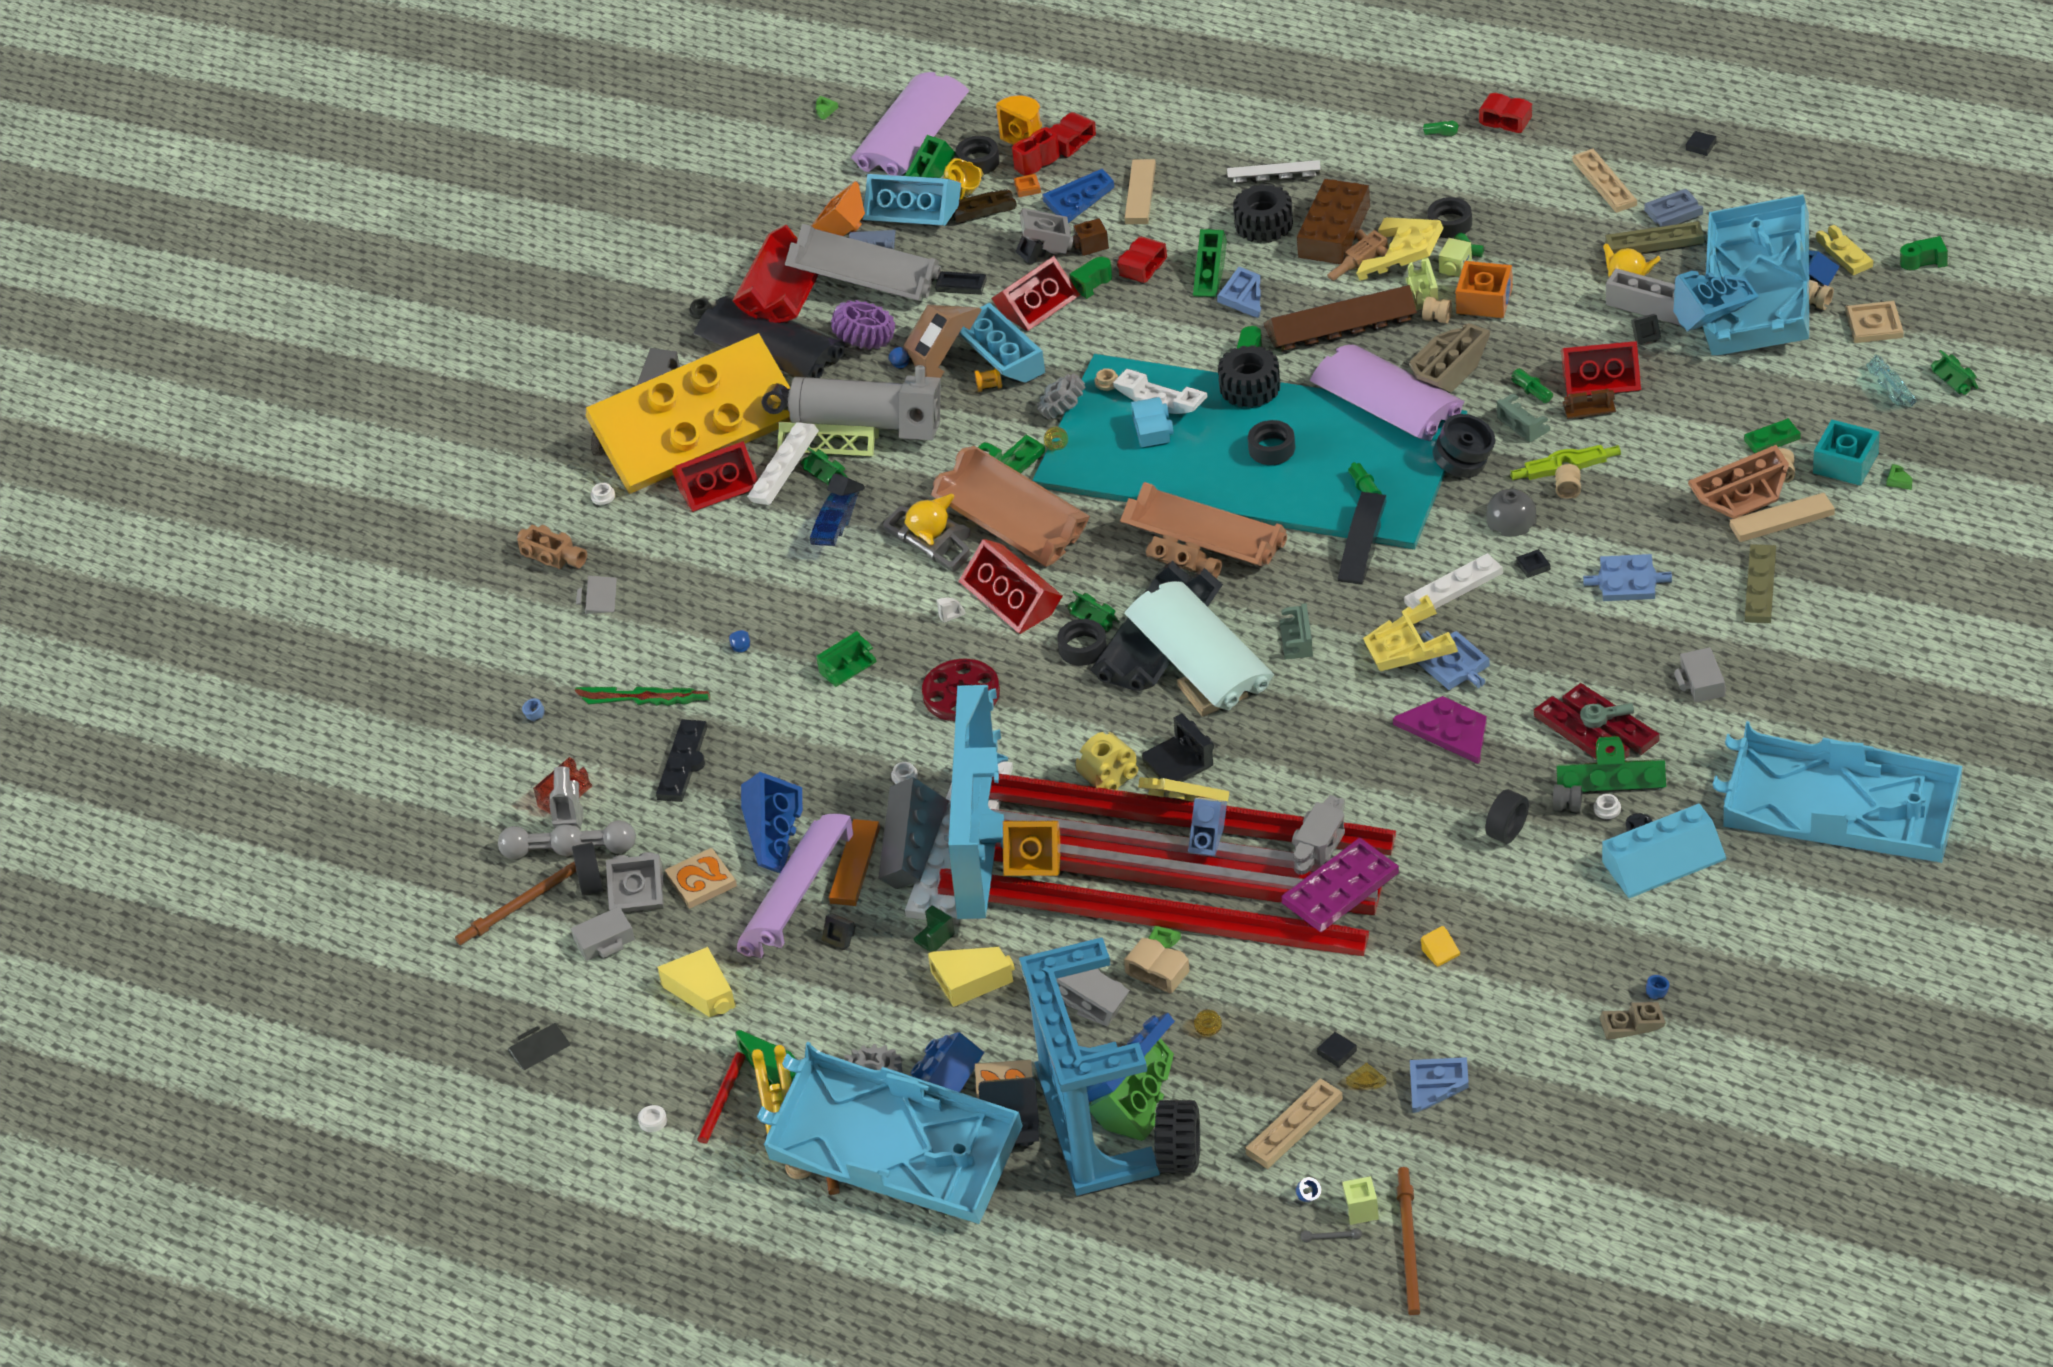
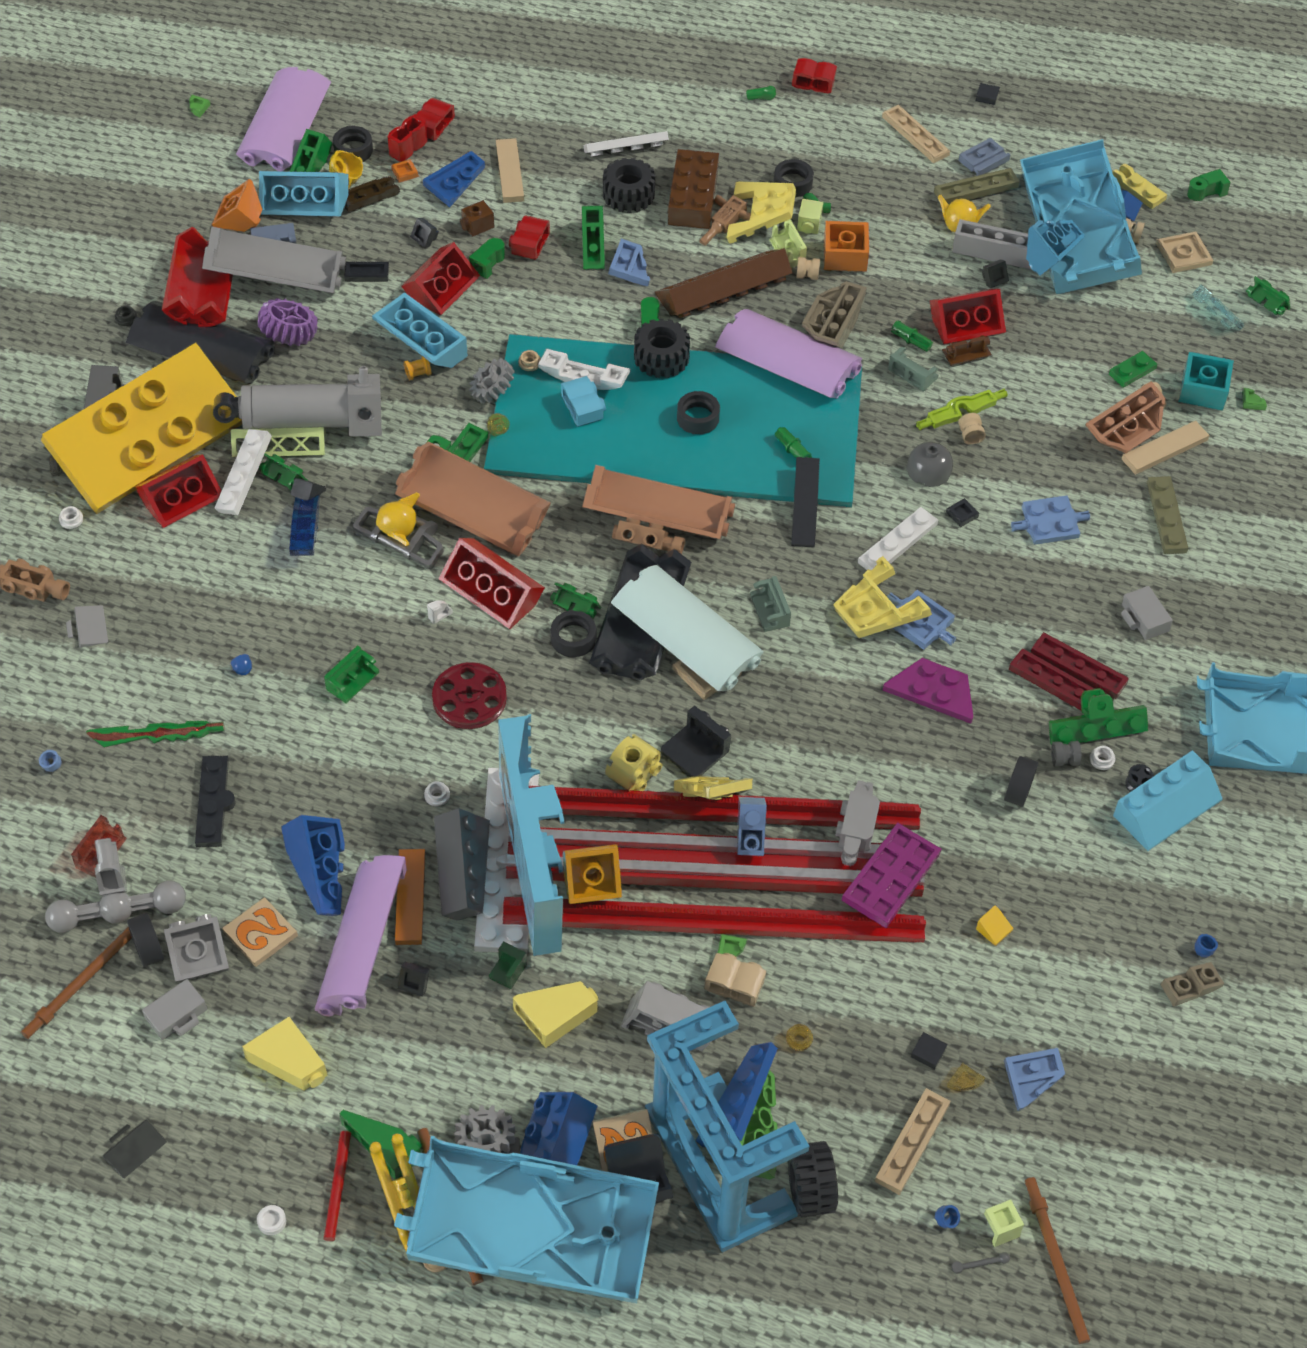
camera: 20 degrees left, 10 degrees up
blue hinge [888,347,910,369] -> none
medium nougat wedge [903,305,982,378] -> none
light orange brick [996,95,1042,145] -> none
light grey plate [1020,208,1073,254] -> none
black wheel [1432,414,1496,478] -> none
sand green plate [1580,703,1634,728] -> none

